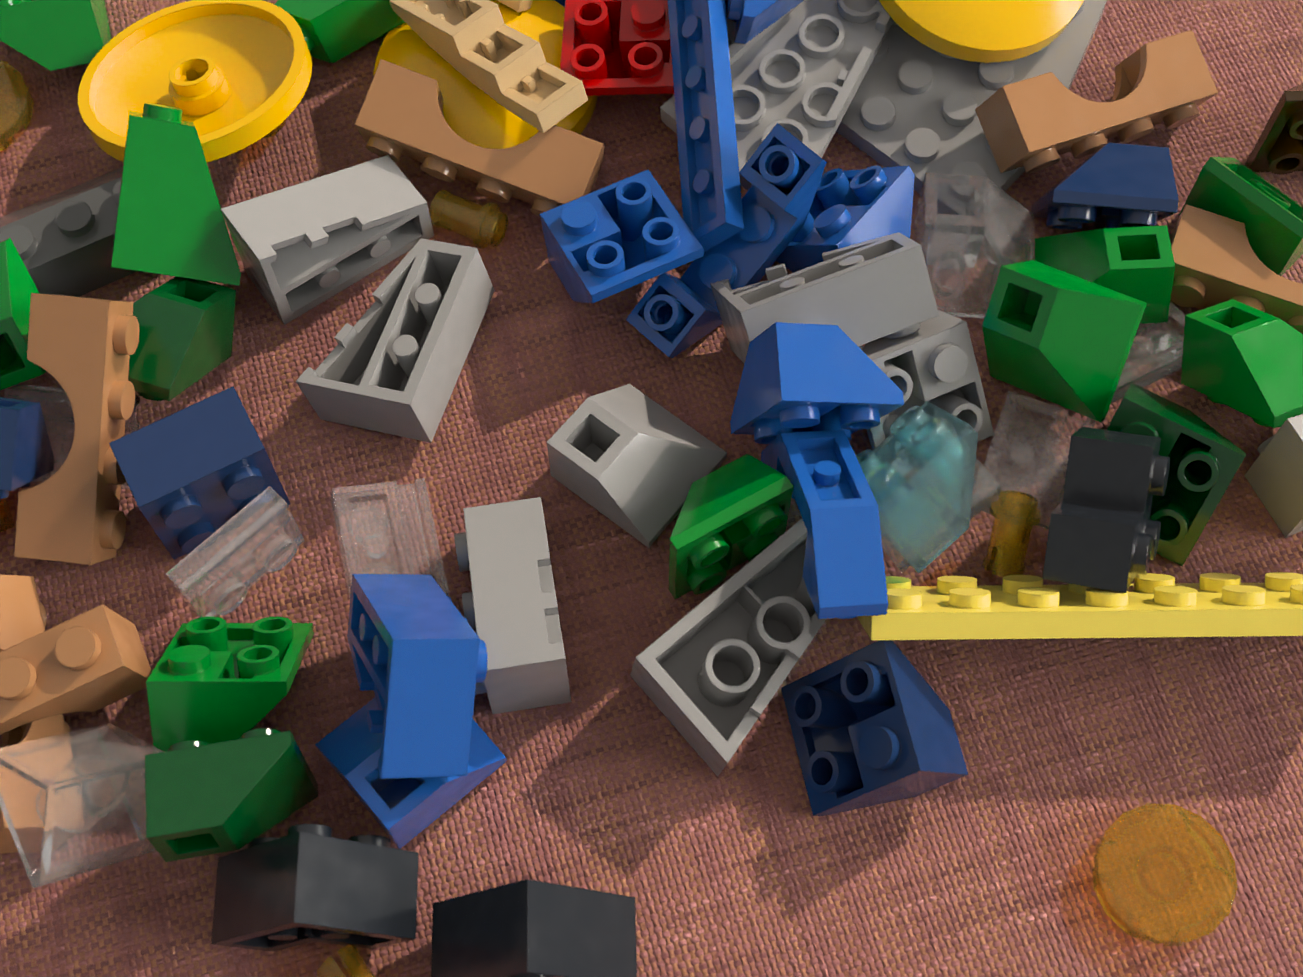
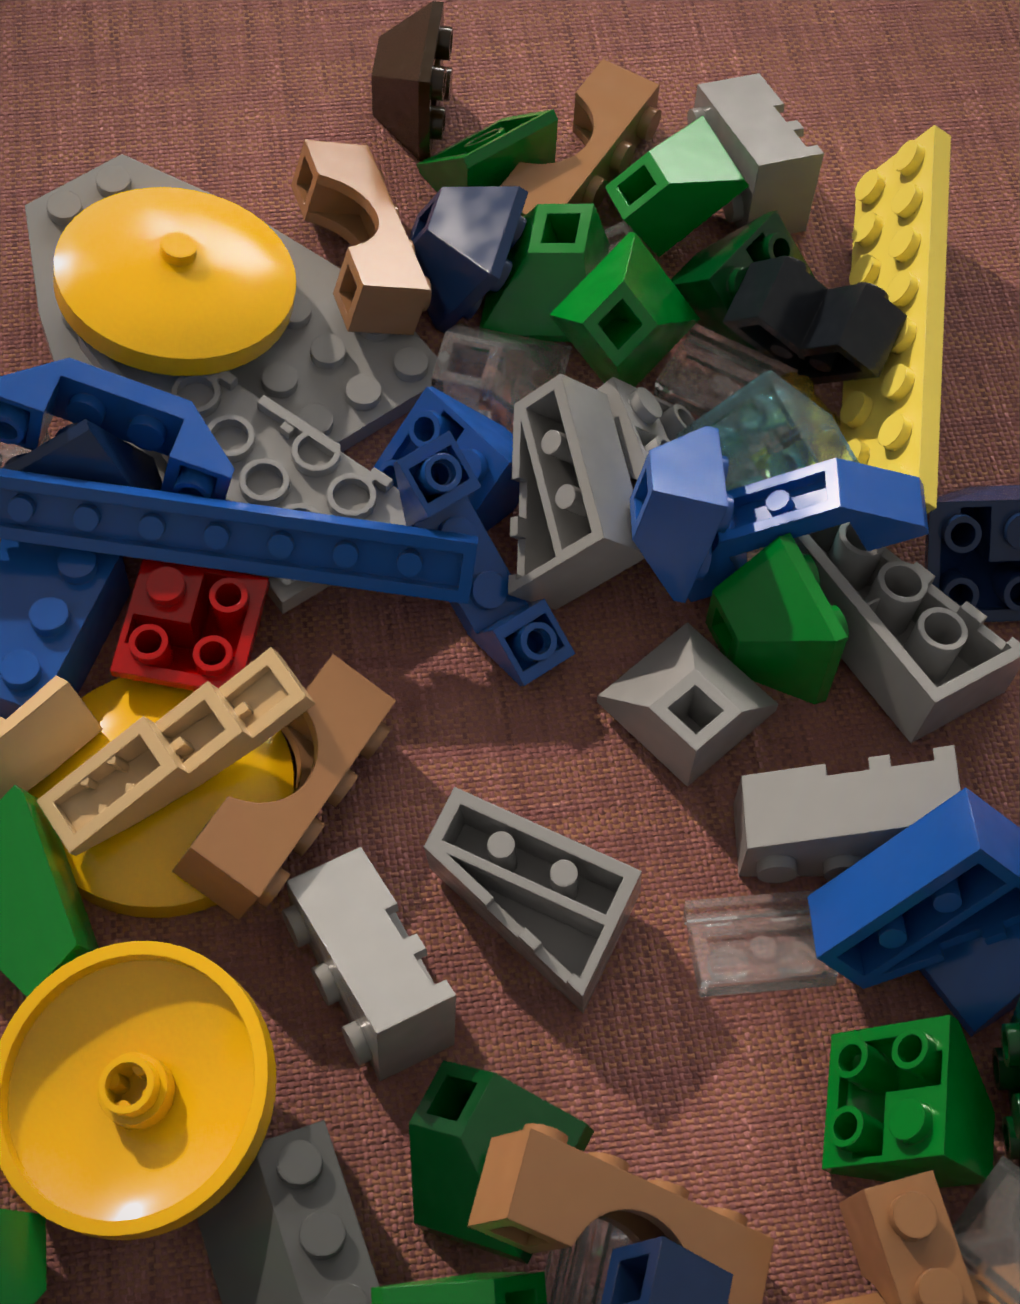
camera: 85 degrees left, 5 degrees down
dark blue brick [109,386,290,560] -> none
green slope [111,103,241,286] -> none
clear plate [166,486,305,618] -> none
clear yellow pin [429,190,508,249] -> none
blue slope [540,169,704,304] -> none

